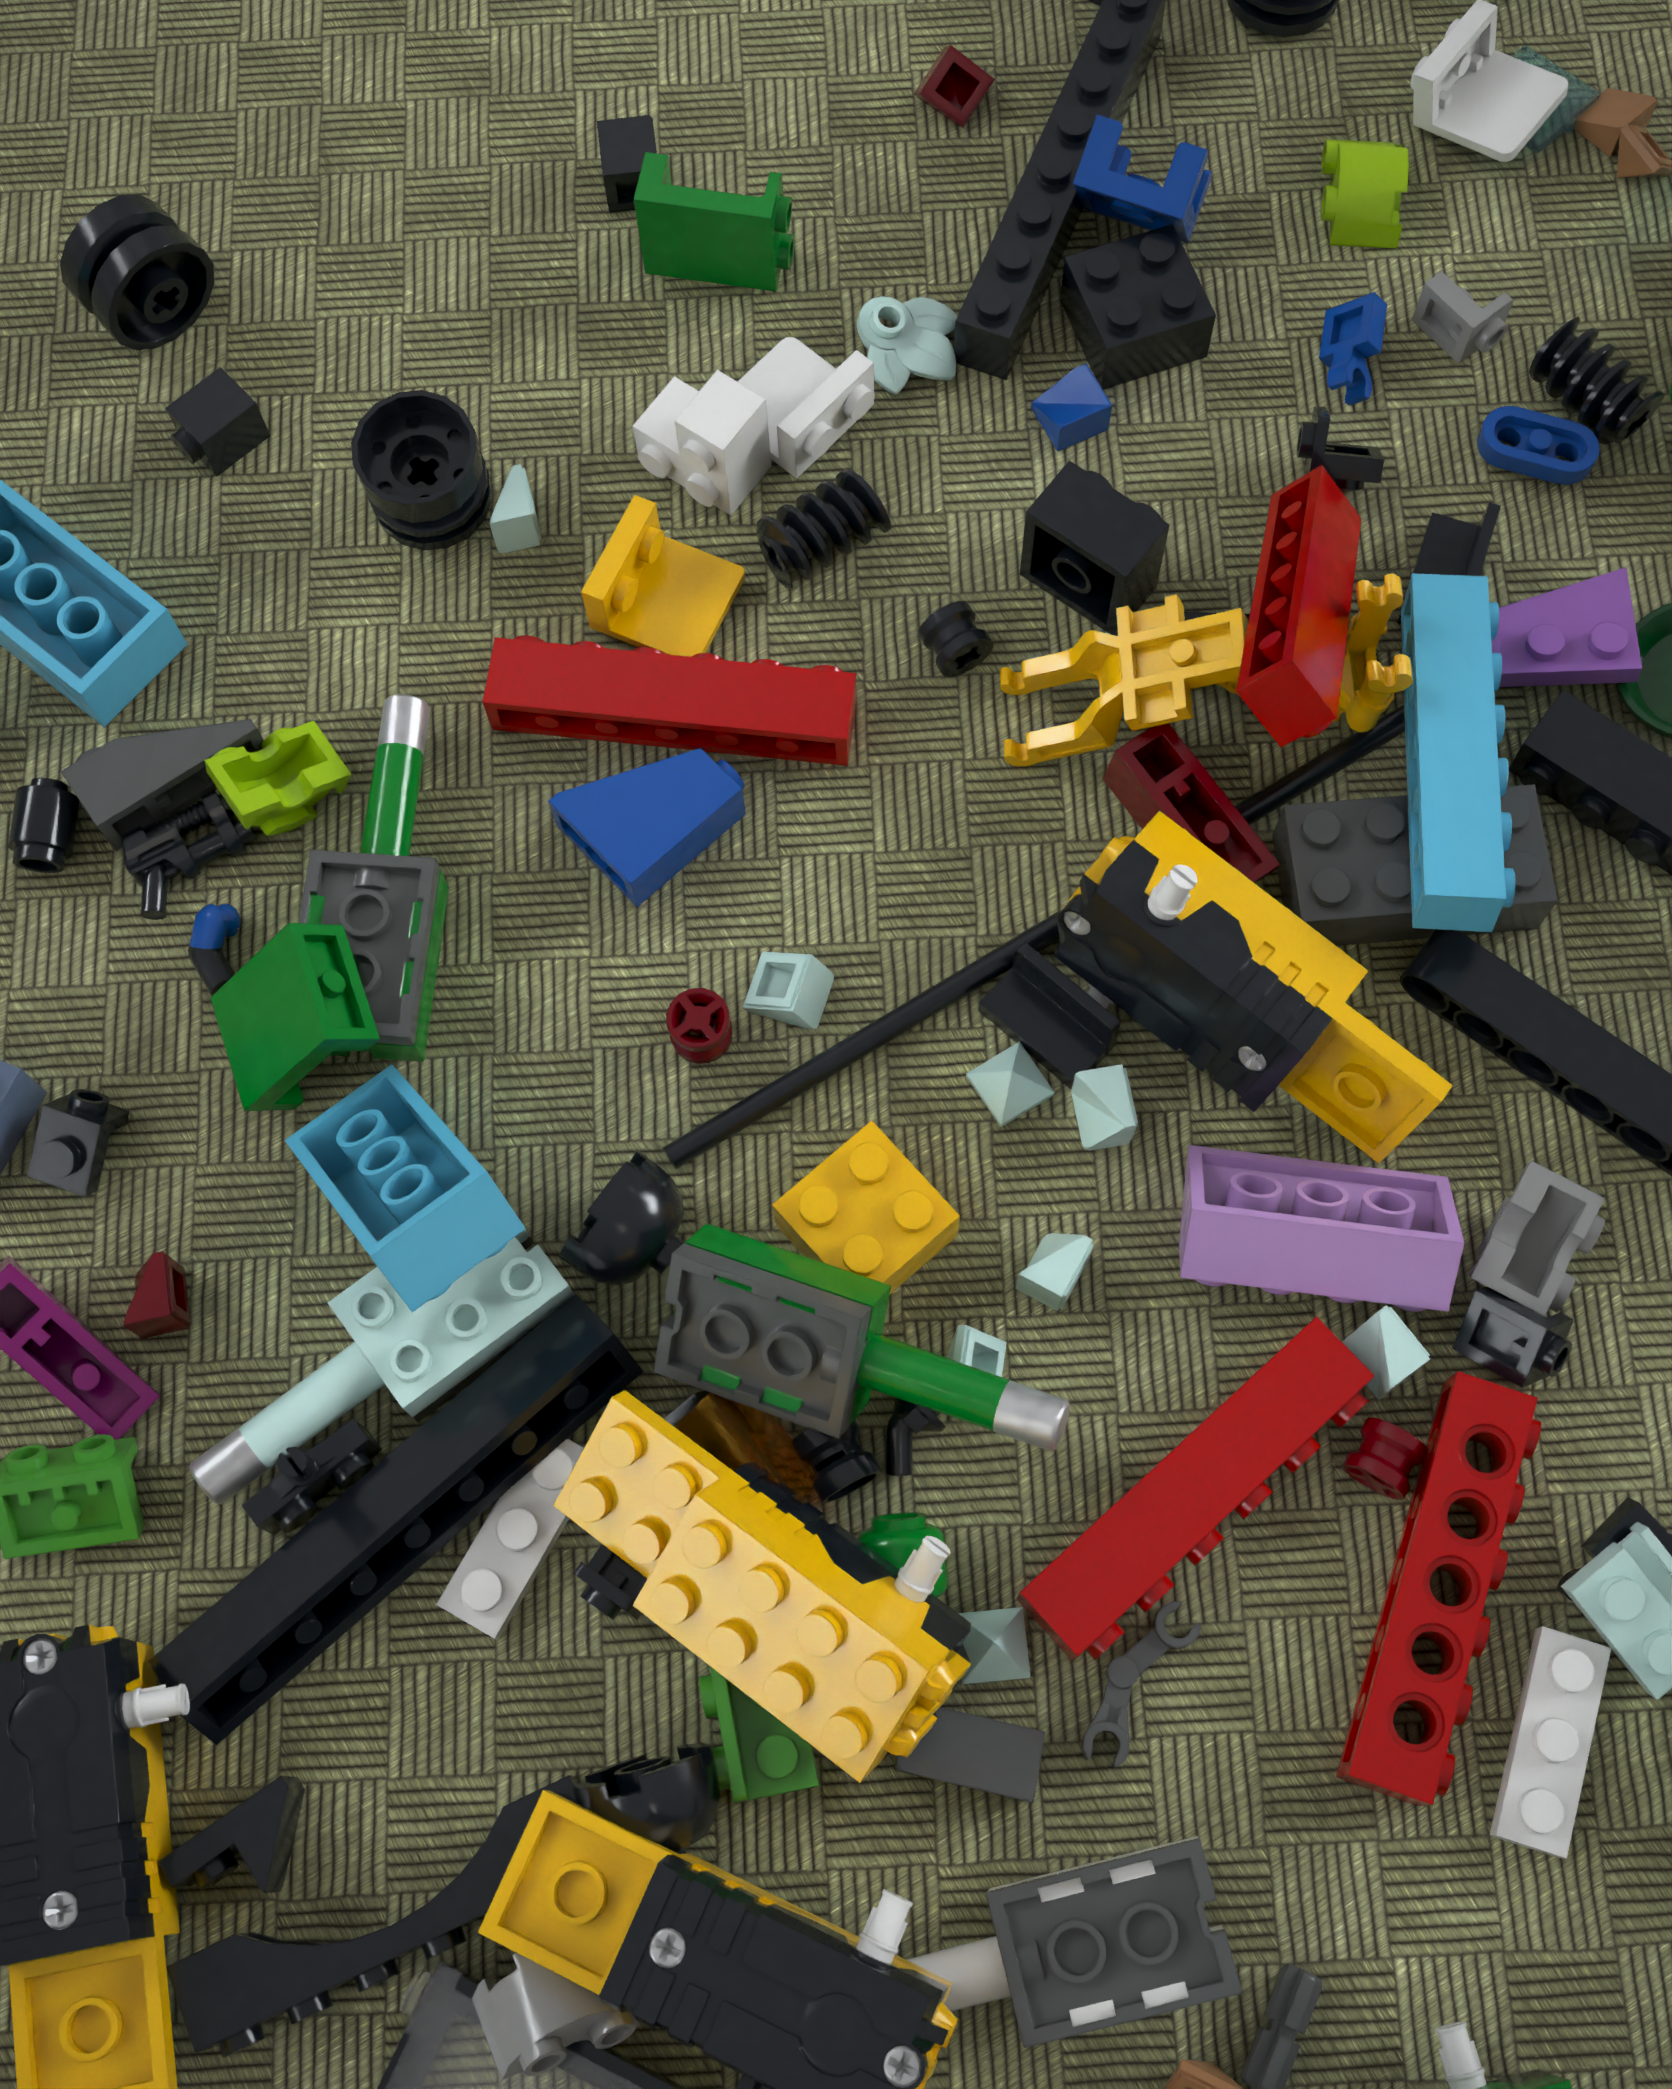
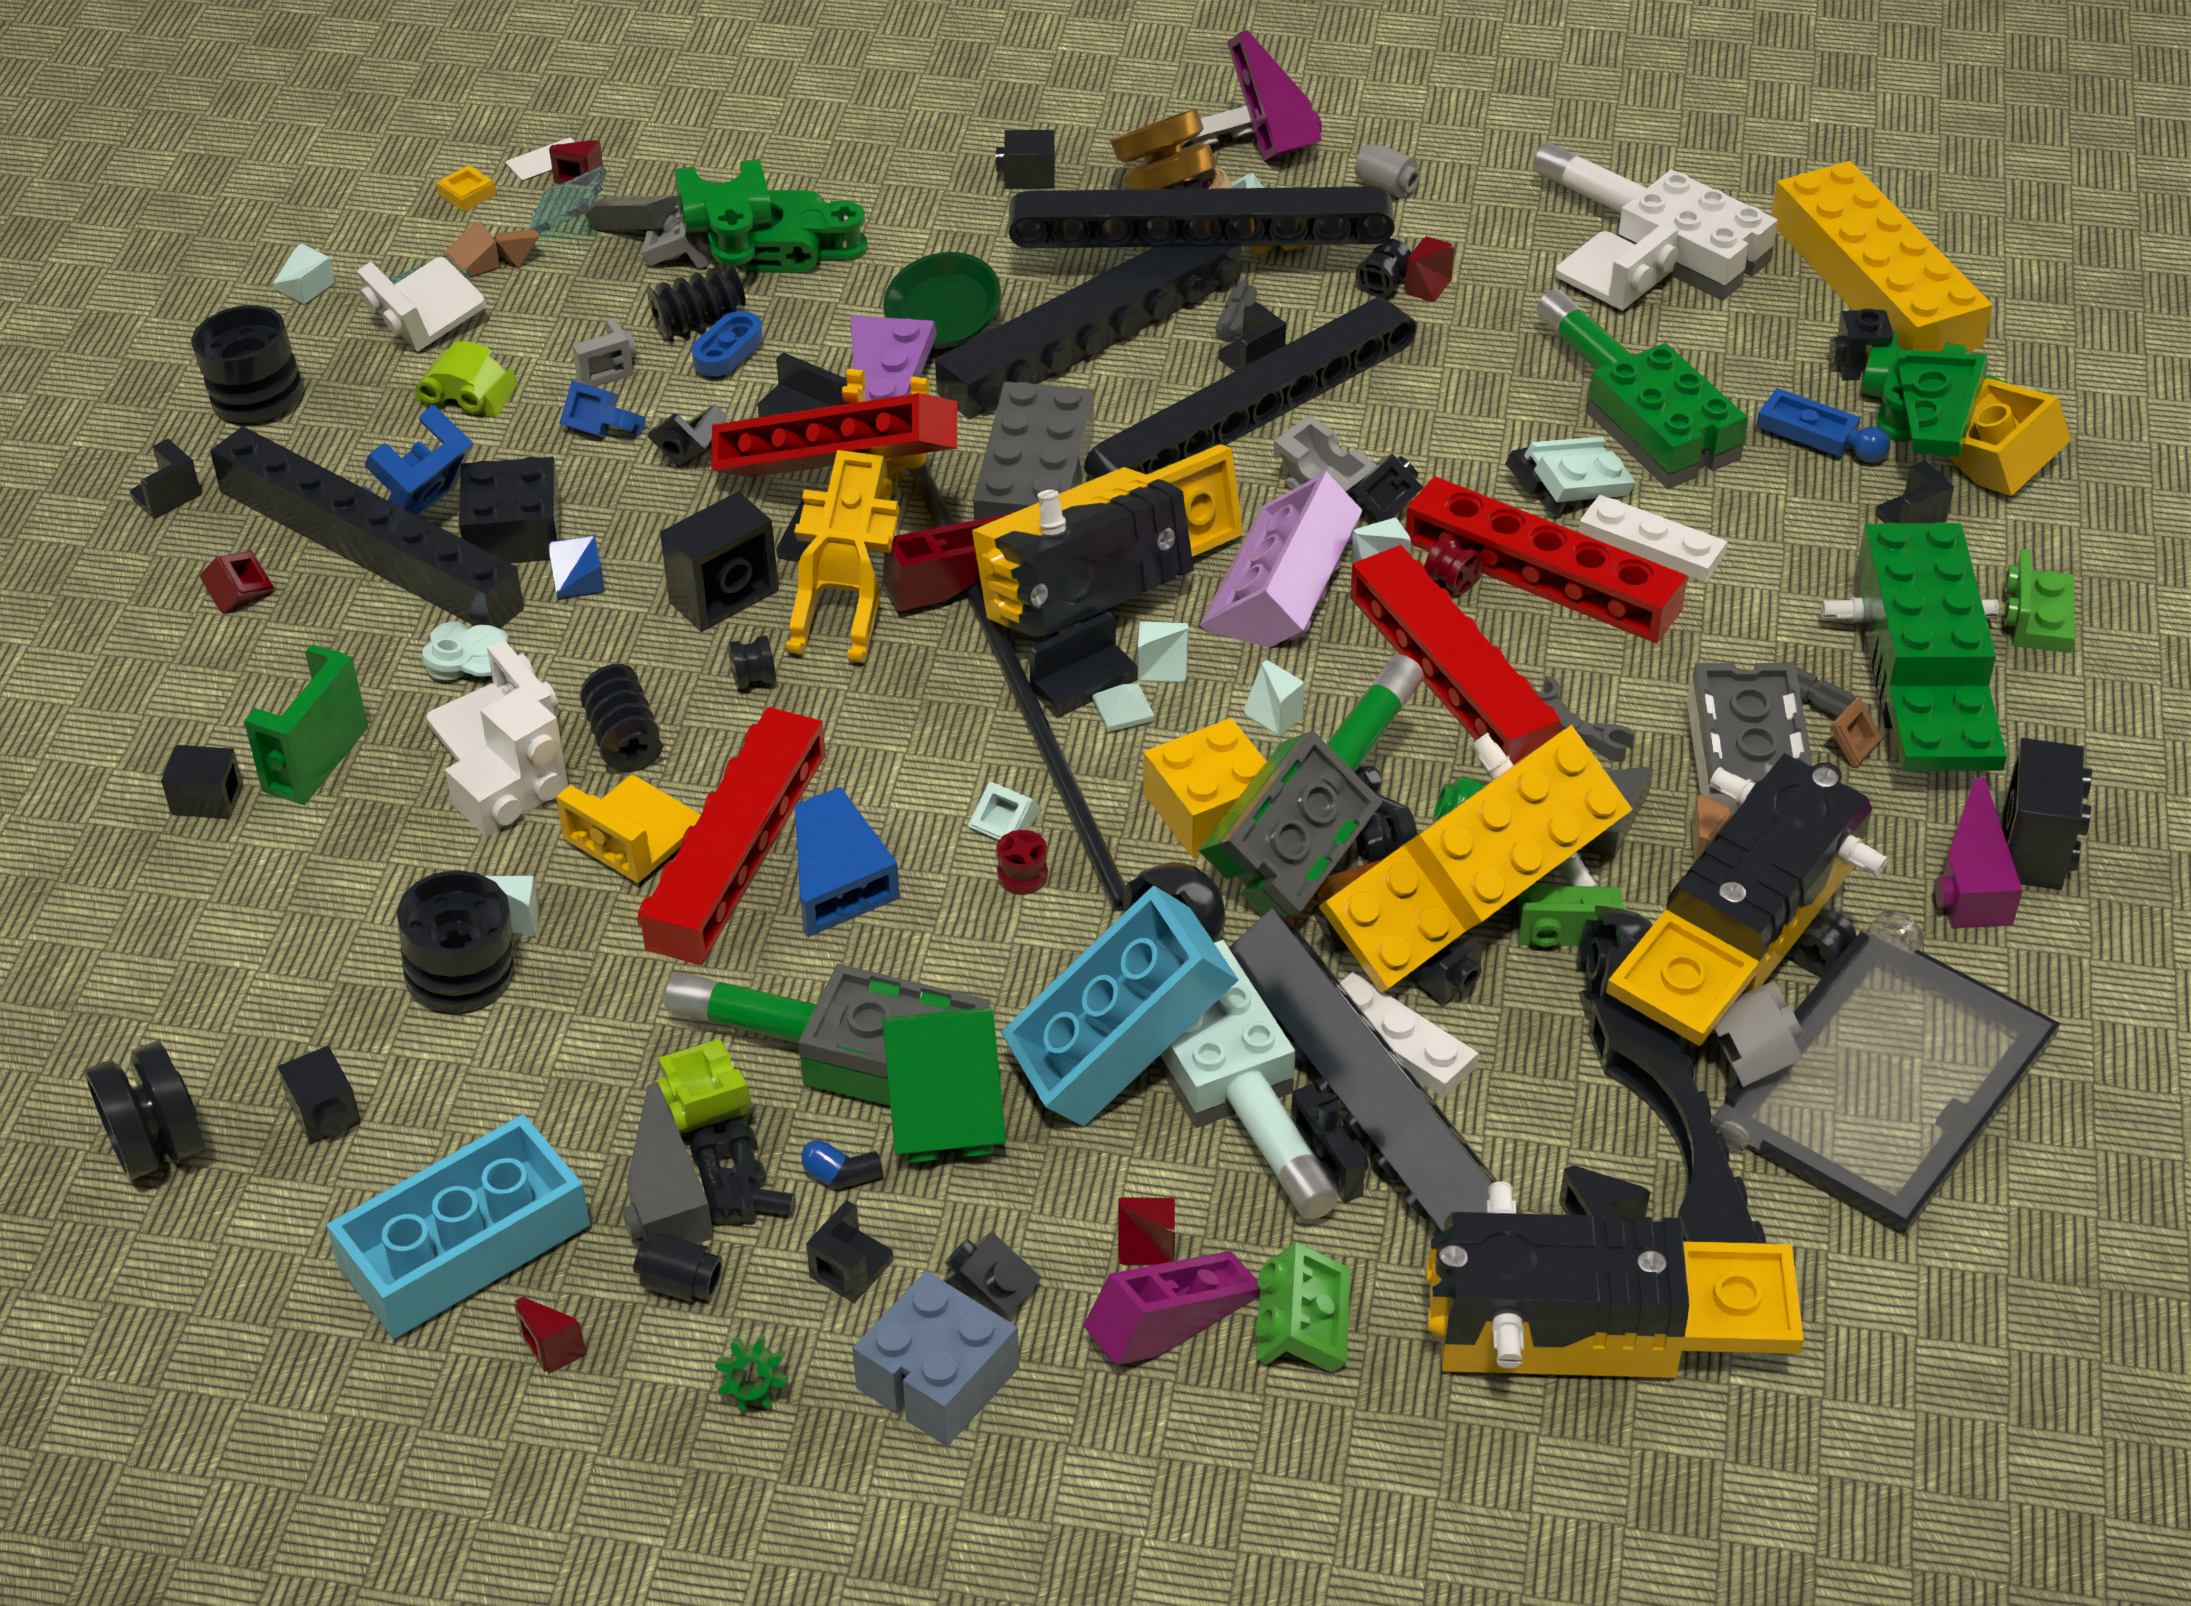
camera: 80 degrees left, 25 degrees down
medium azure brick [1401,573,1515,932] -> none
none -> black panel [806,1200,894,1304]
none -> medium nougat slope [1691,795,1732,864]

